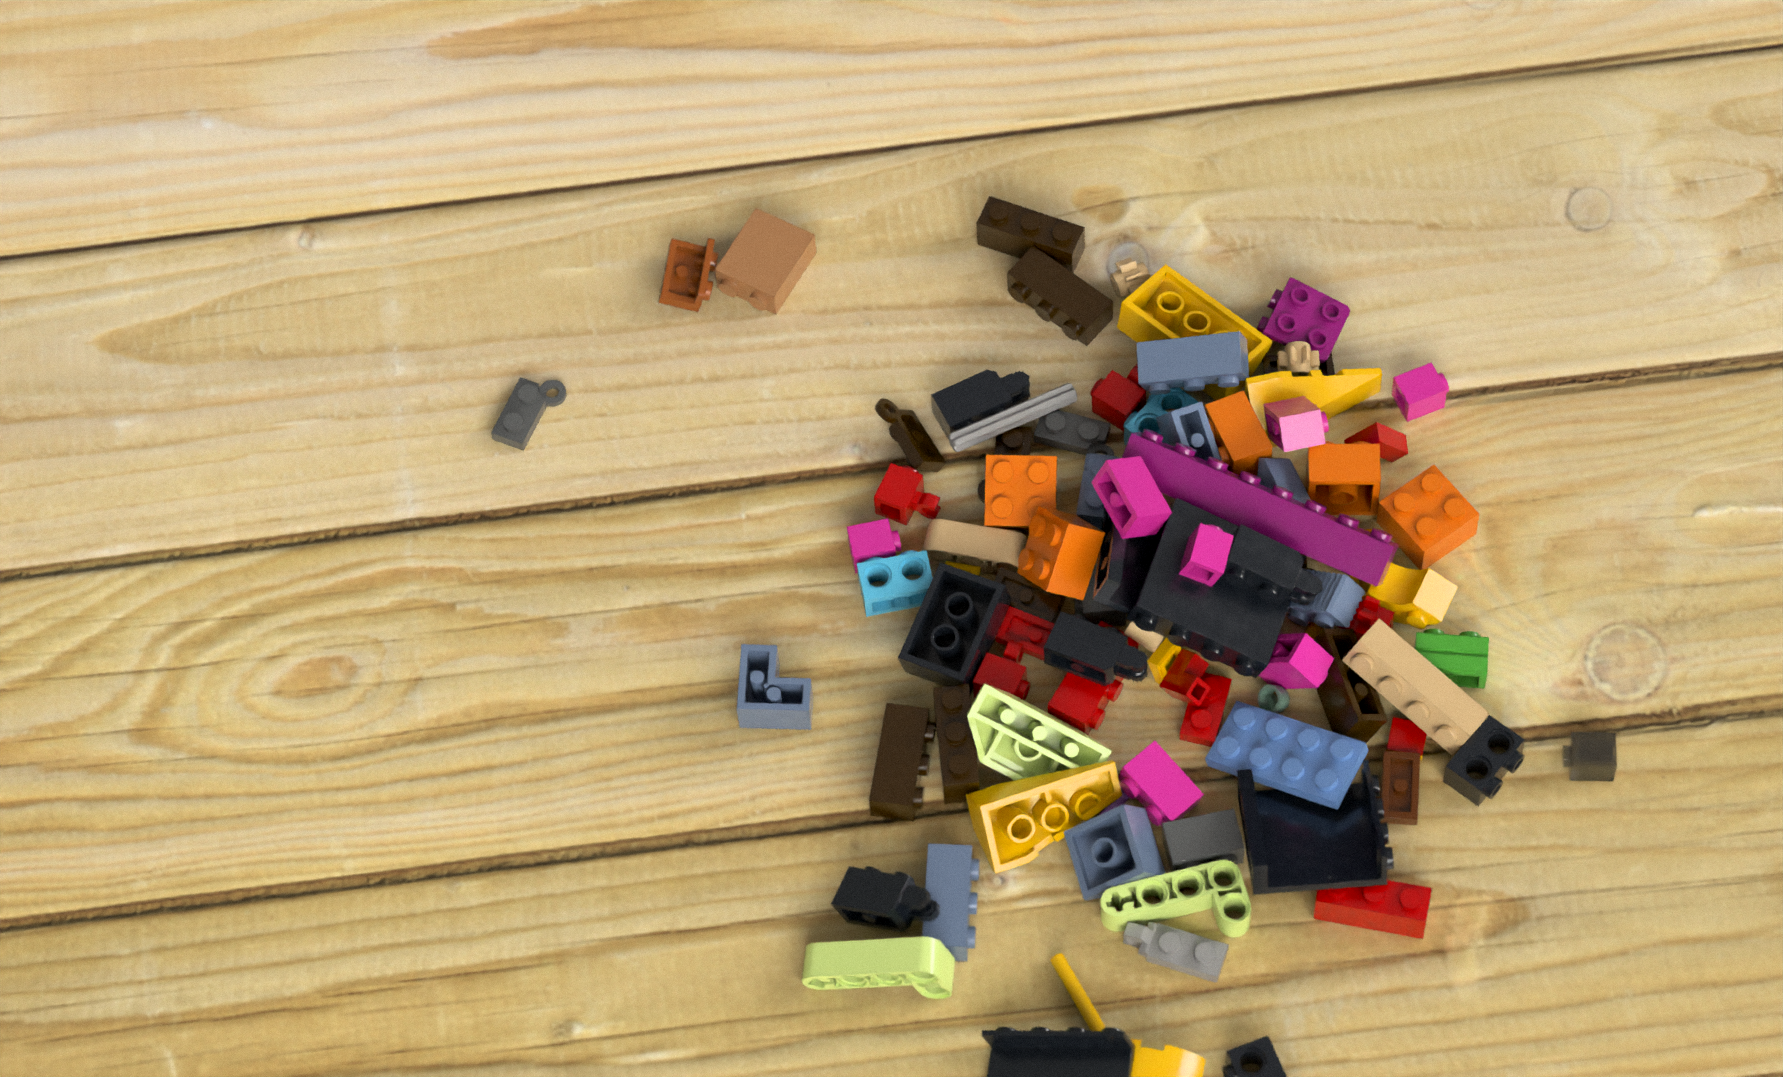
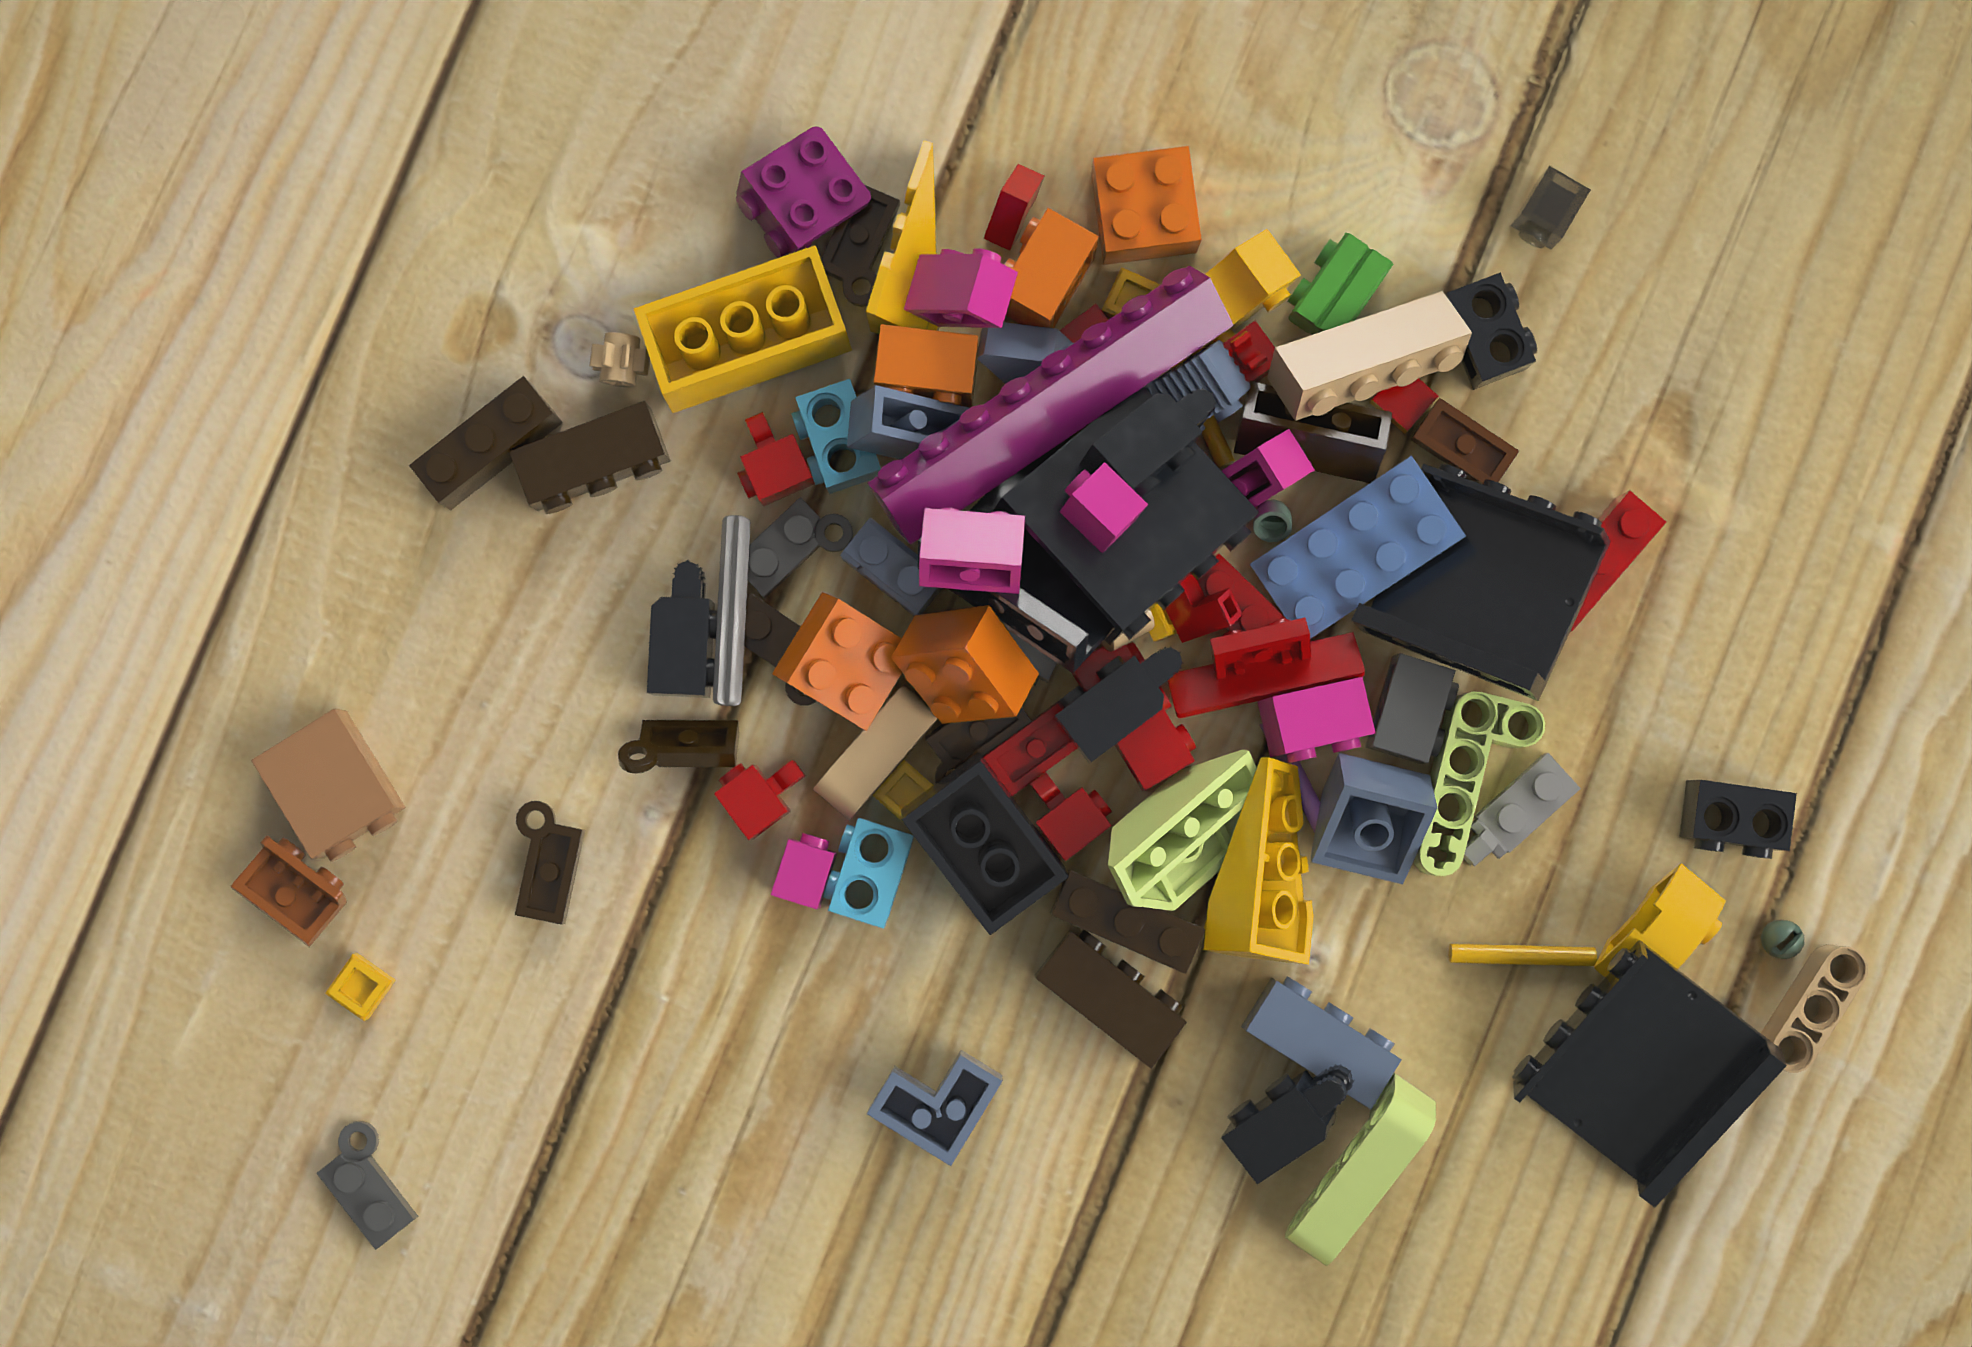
camera: 65 degrees left, 25 degrees up
sand blue brick [1136,331,1249,395] -> none
tan gear [1277,341,1320,377] -> none
dark pink brick [1392,362,1449,422] -> none
none -> yellow tile [325,953,396,1021]
none -> dark brown hinge [515,801,585,925]
none -> red bracket [1167,617,1365,719]

